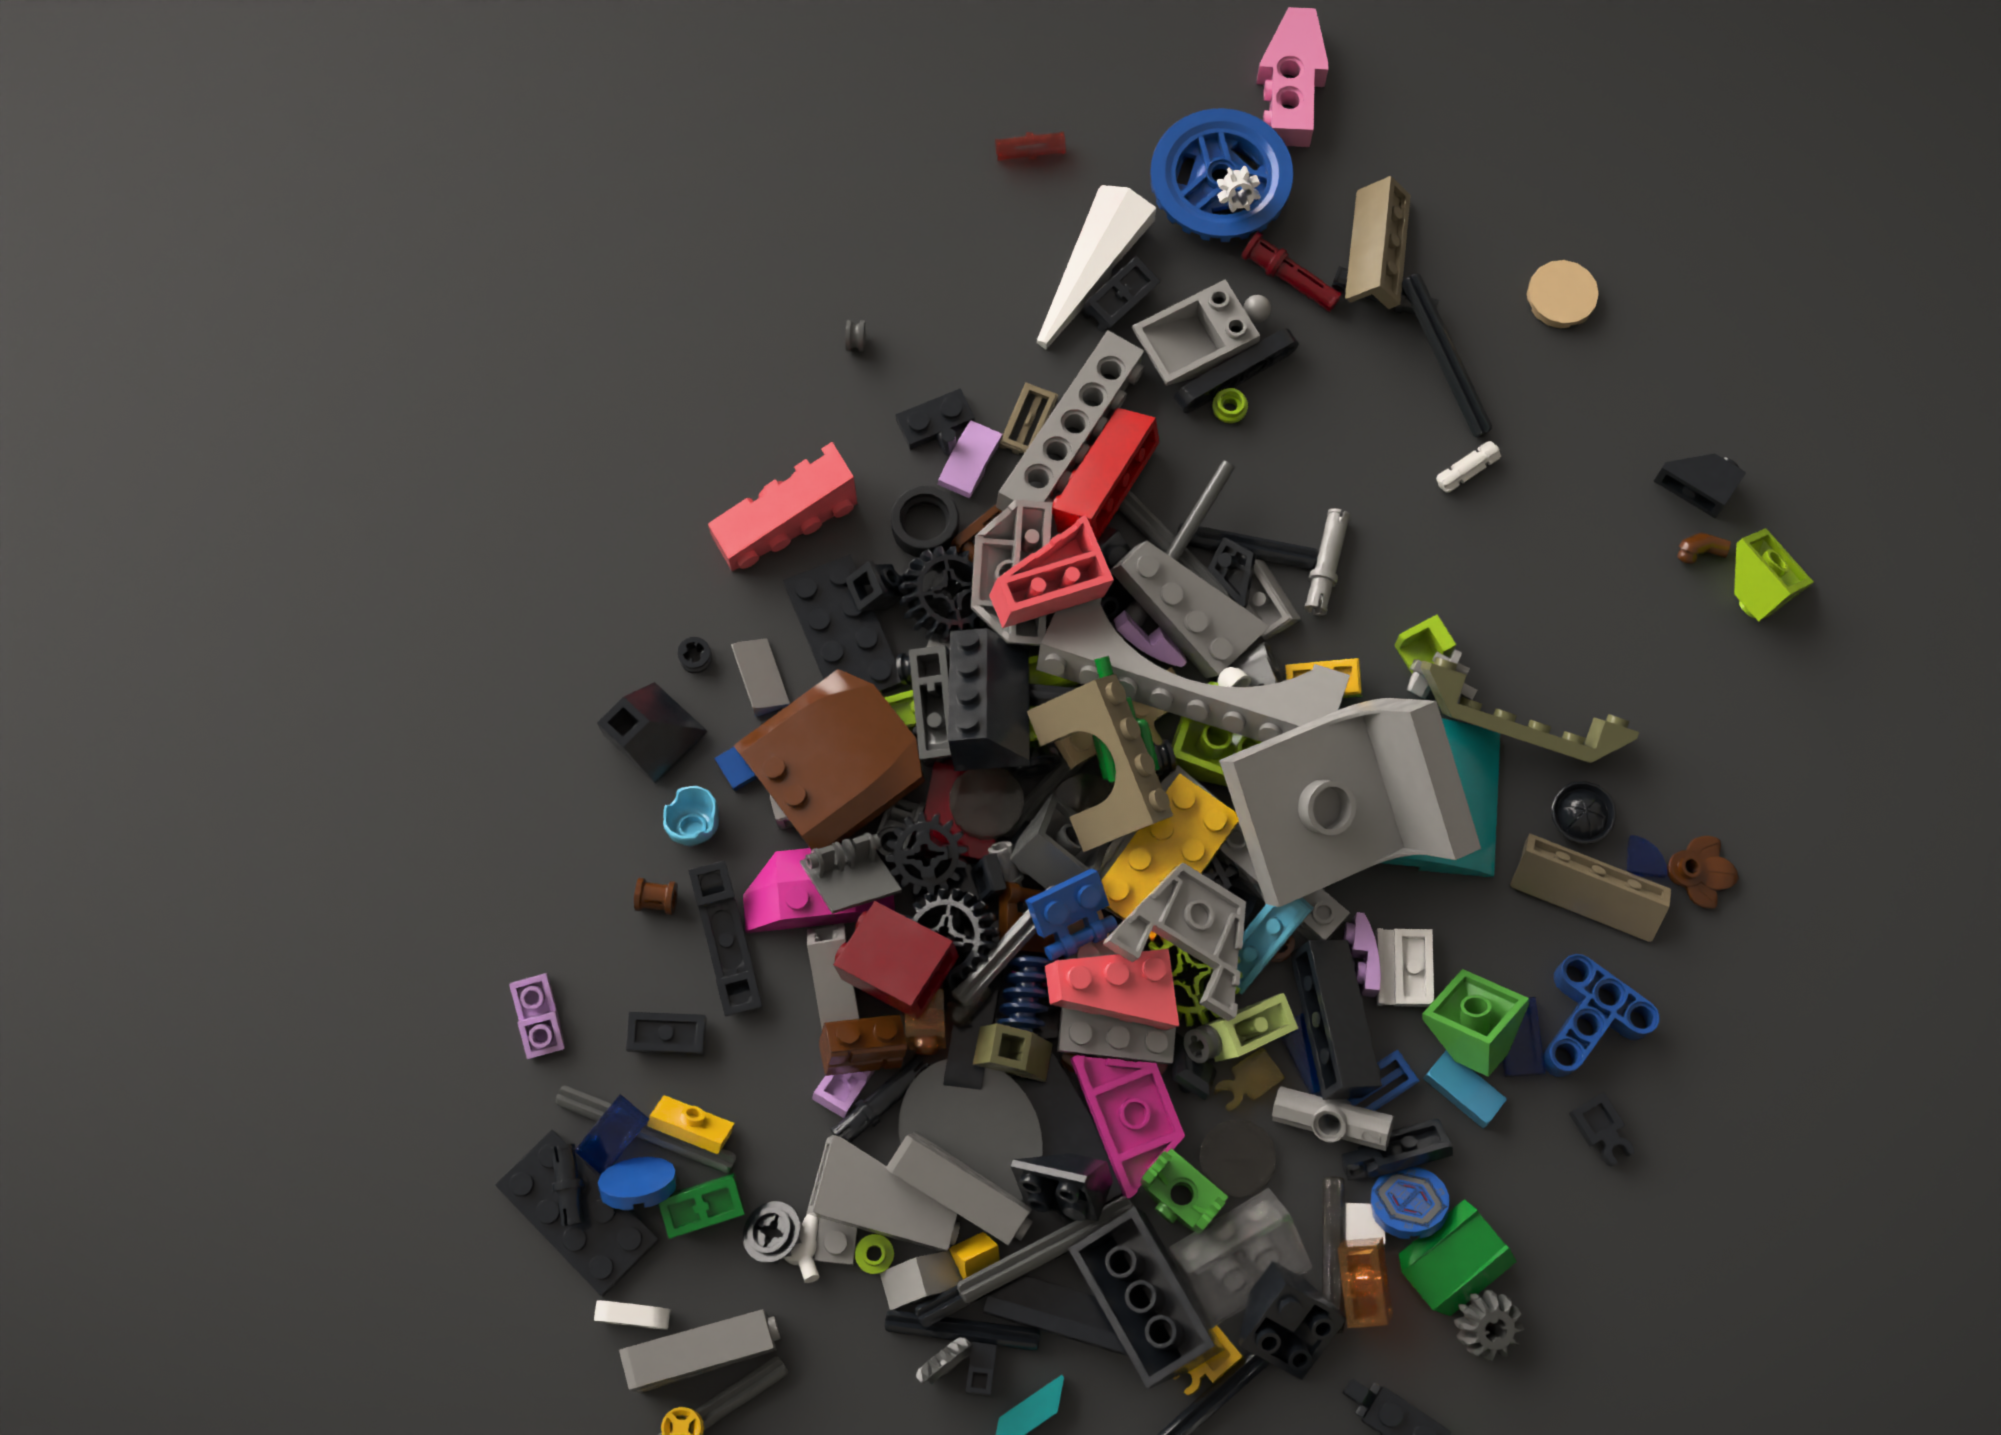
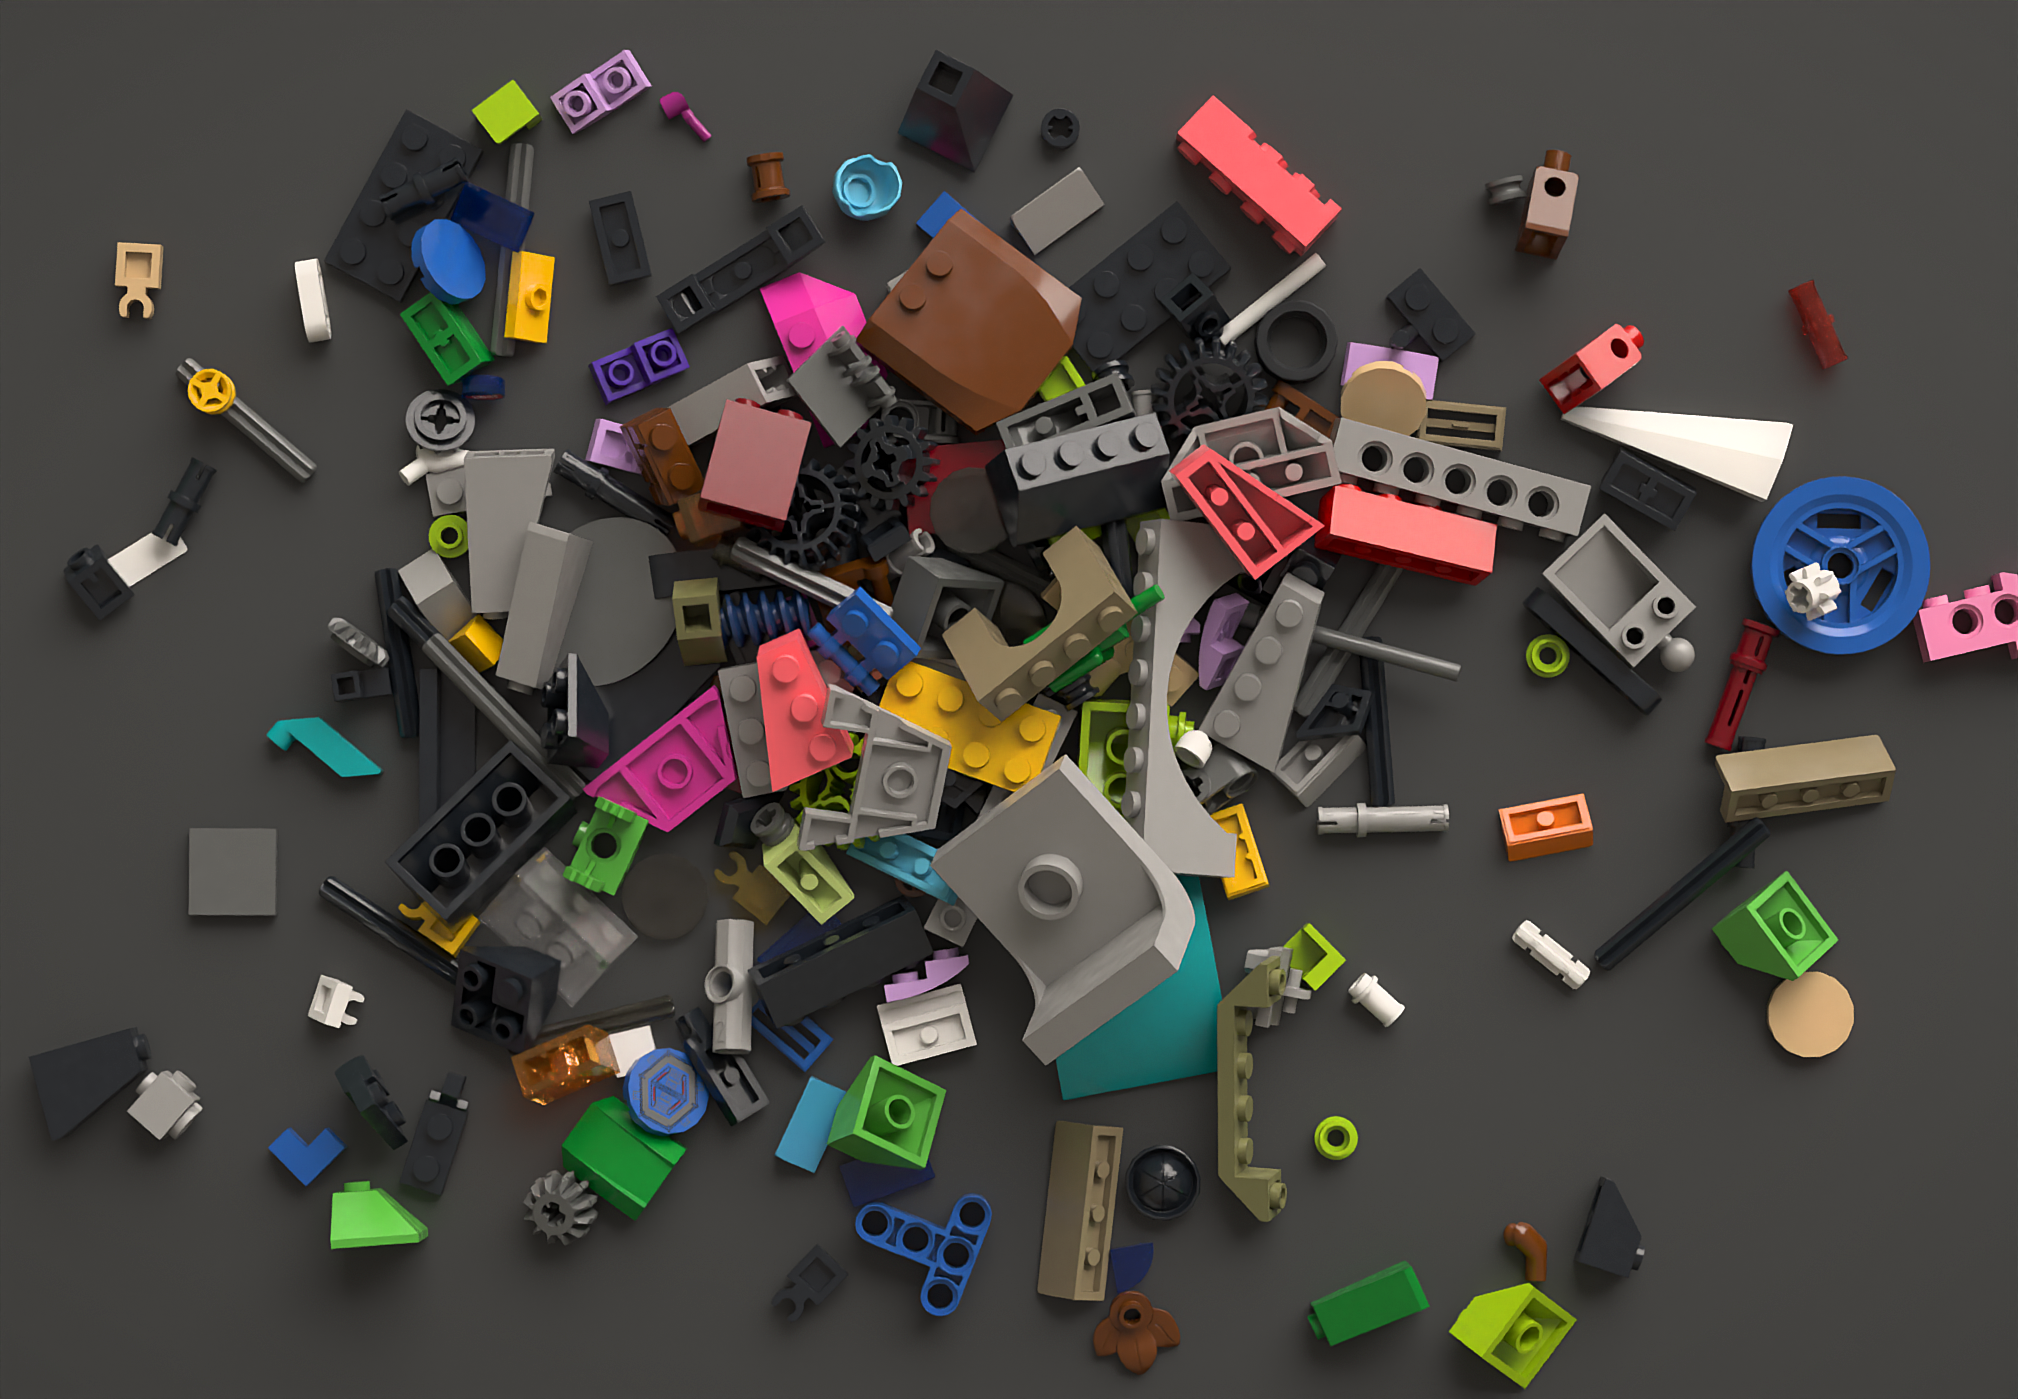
camera: 70 degrees right, 15 degrees up
light grey slope [619,1309,781,1393] -> none
none -> clear blue tile [462,375,506,400]
none -> lime panel [471,80,543,144]
none -> dark purple slope [588,328,690,405]
none -> magenta hand [659,92,712,142]
none -> white bar [1219,253,1326,347]
none -> green slope [1307,1260,1430,1346]
none -> lime plate [1314,1116,1358,1160]
none -> tan tile [1341,361,1426,436]
none -> white pin [1348,973,1405,1027]
none -> orange slope [1499,793,1593,861]
none -> reddish brown torso [1515,150,1579,260]
none -> torso [1539,324,1644,414]
none -> bright green slope [1712,871,1838,981]

